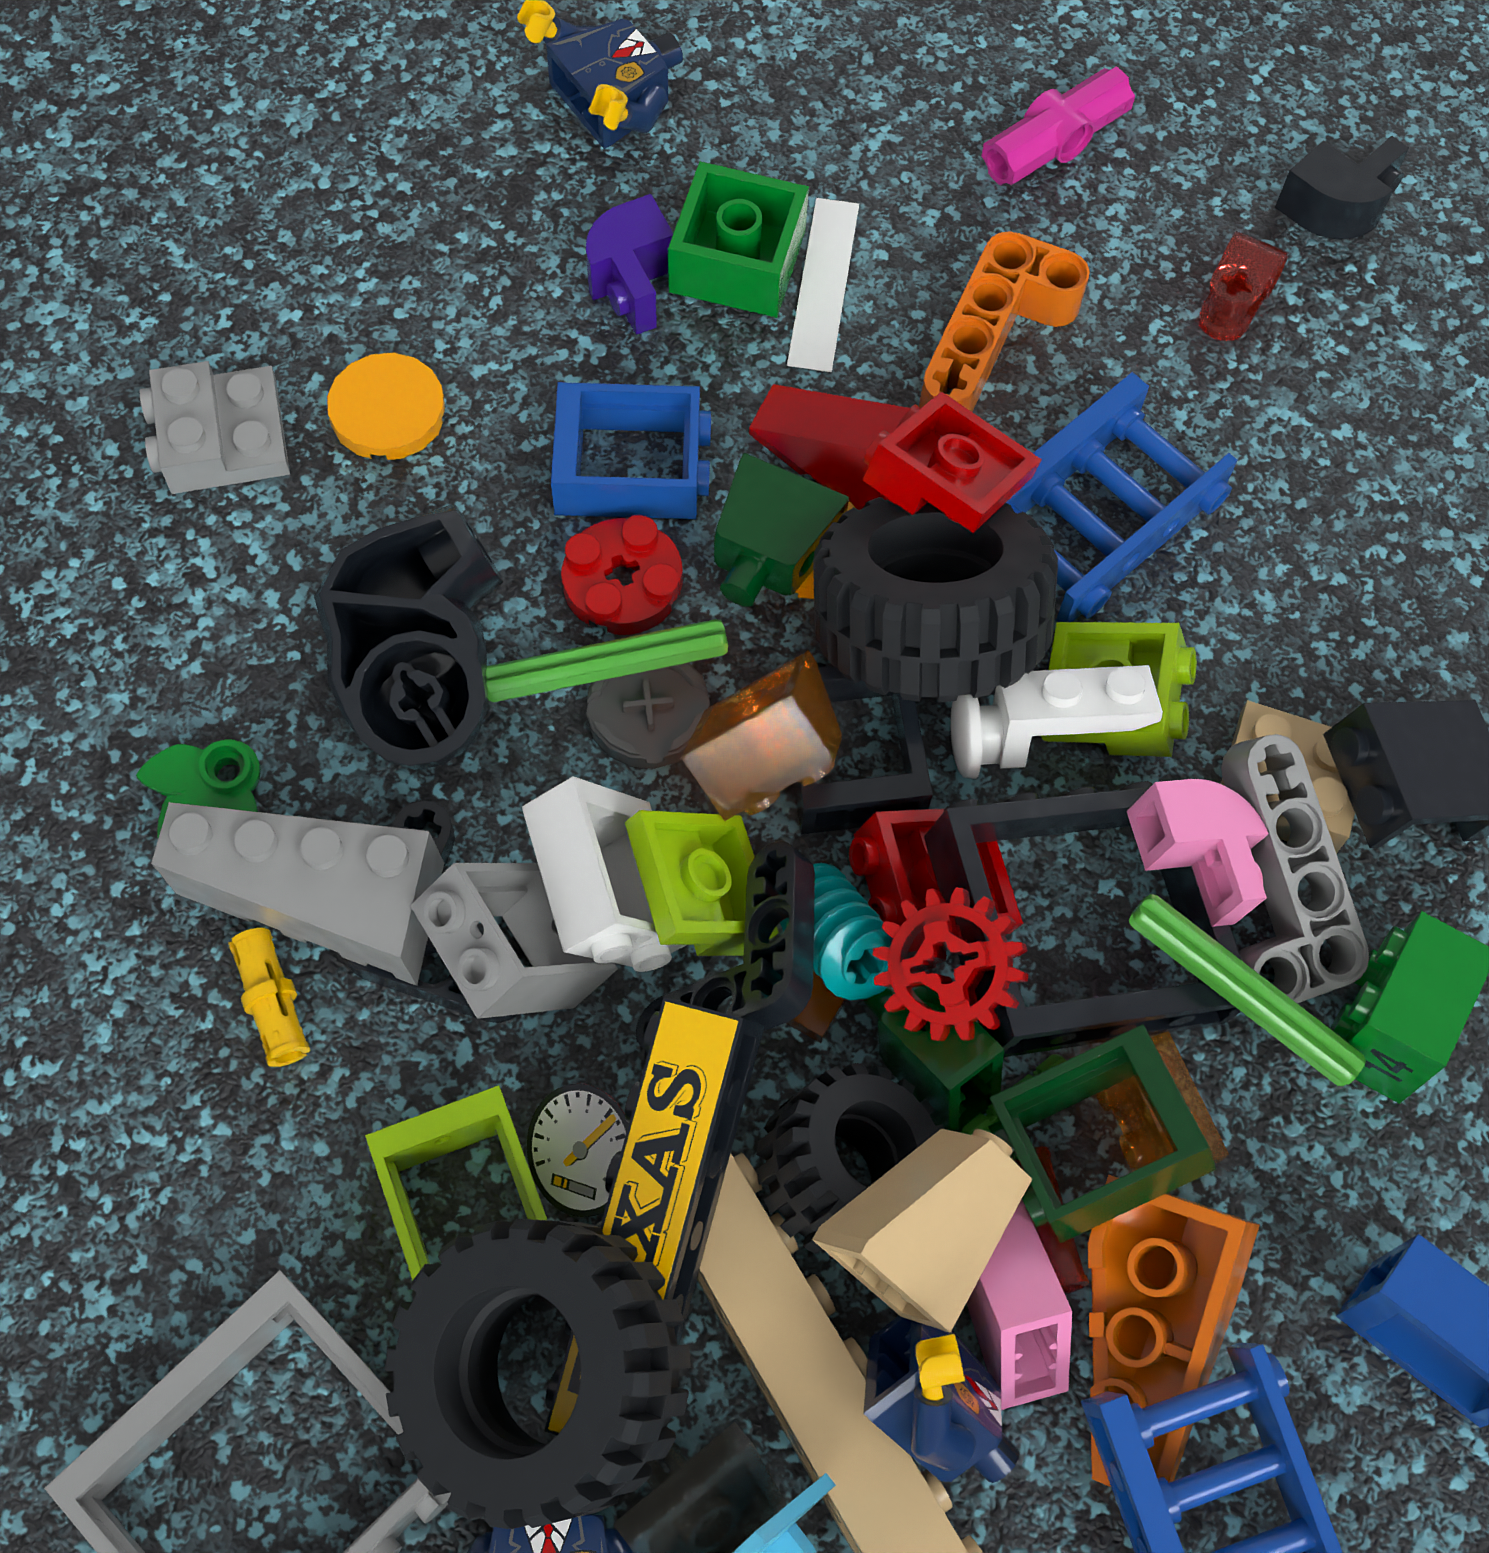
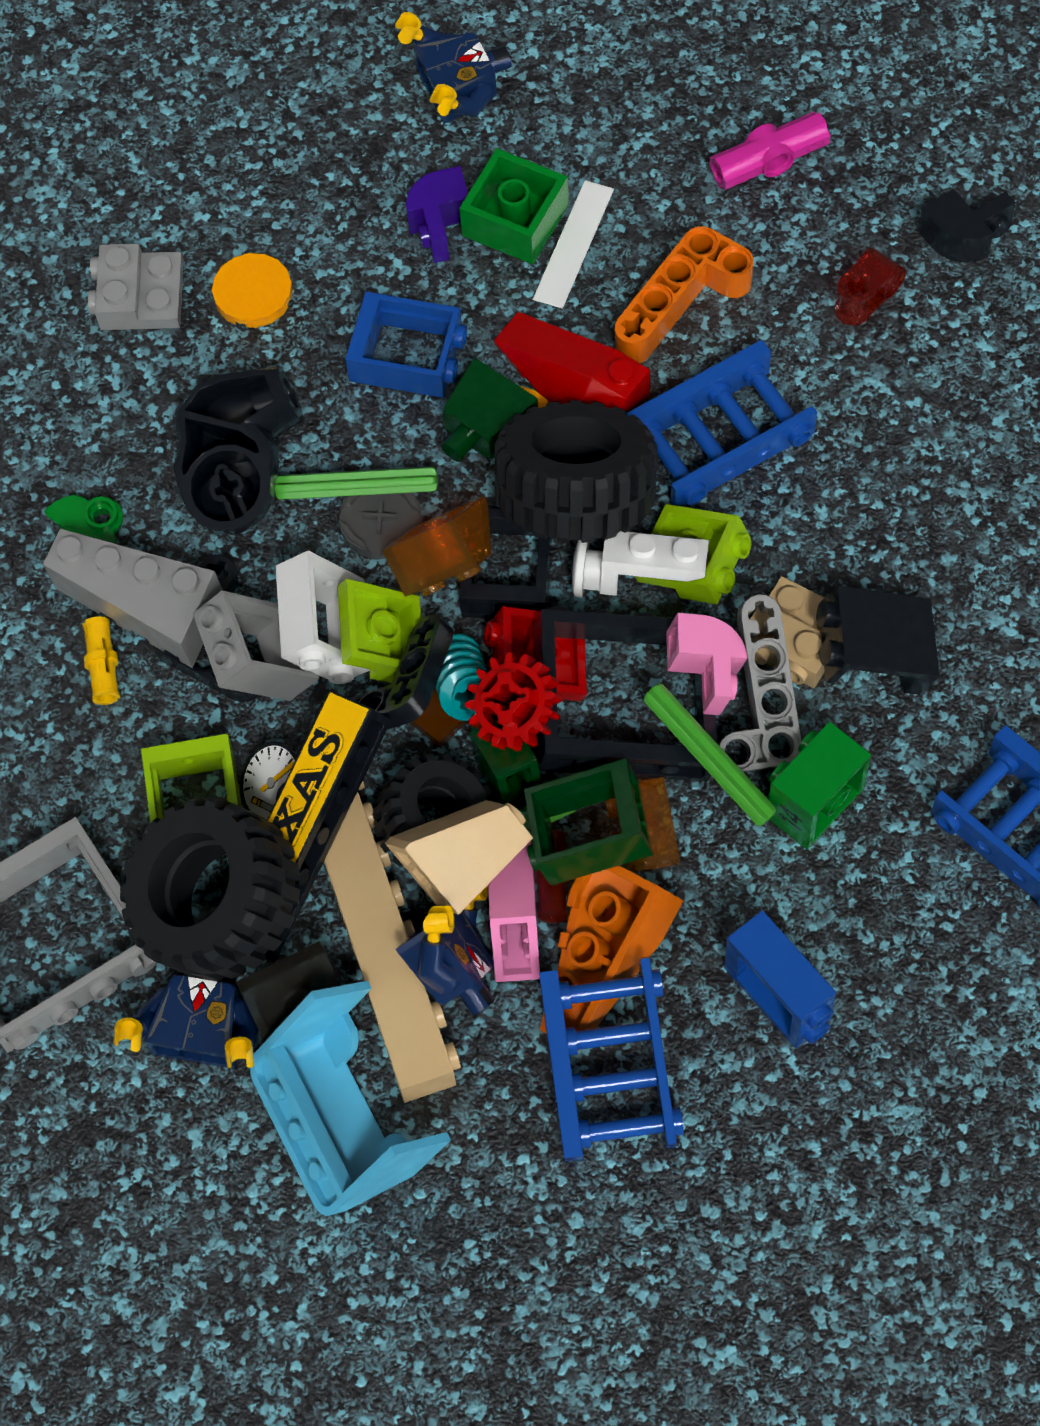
camera: 20 degrees right, 0 degrees up
red plate [561,515,683,635] -> none
red plate [863,391,1042,533] -> none

